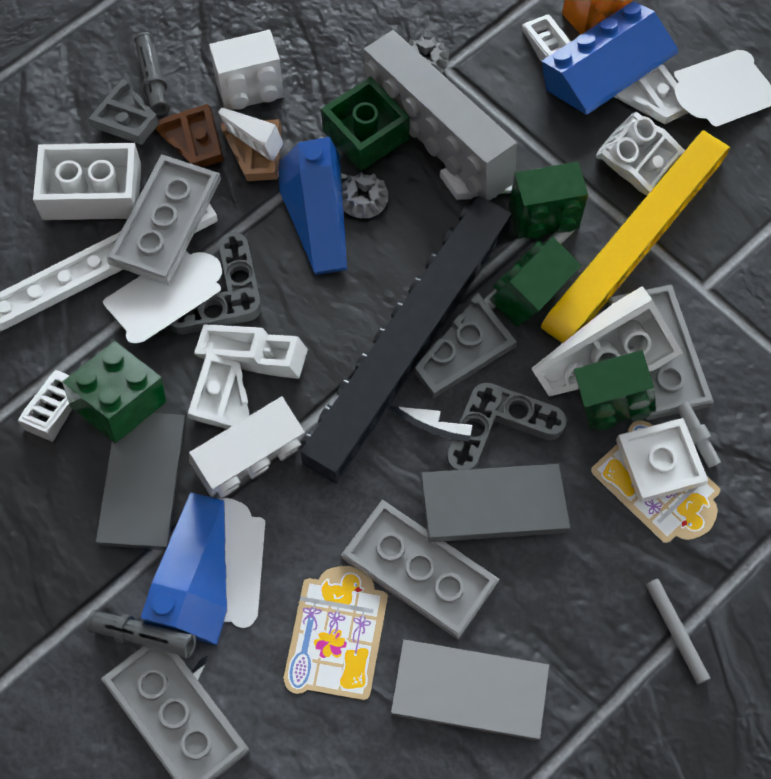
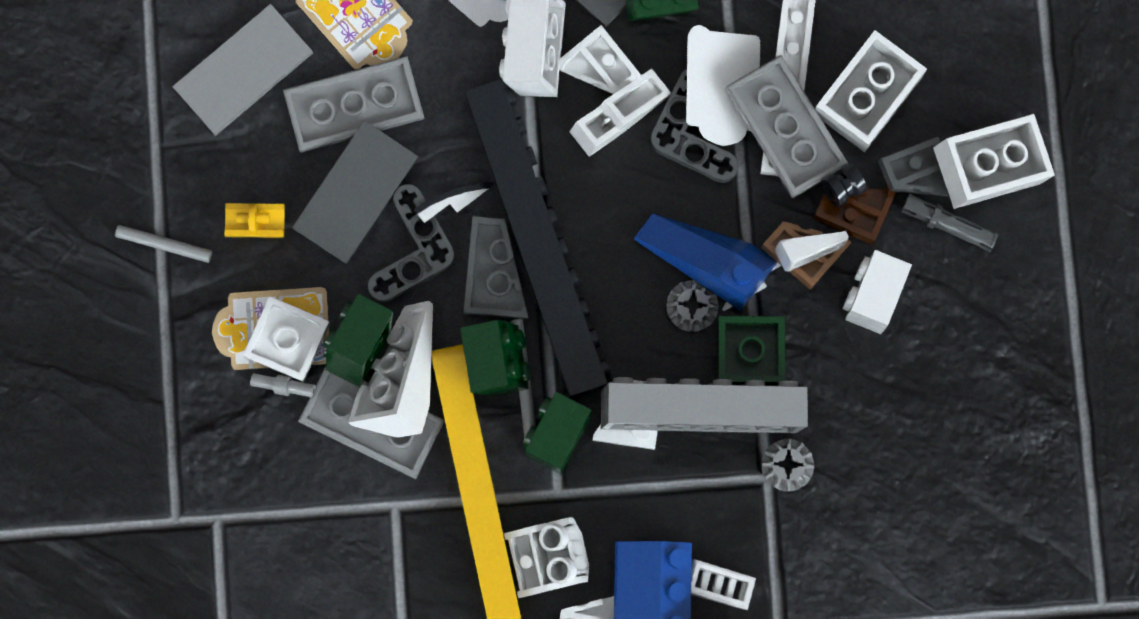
camera: 130 degrees right, 15 degrees up
none -> yellow hips [224,203,285,238]
none -> black wheel [821,164,867,207]
none -> white brick [933,114,1055,209]

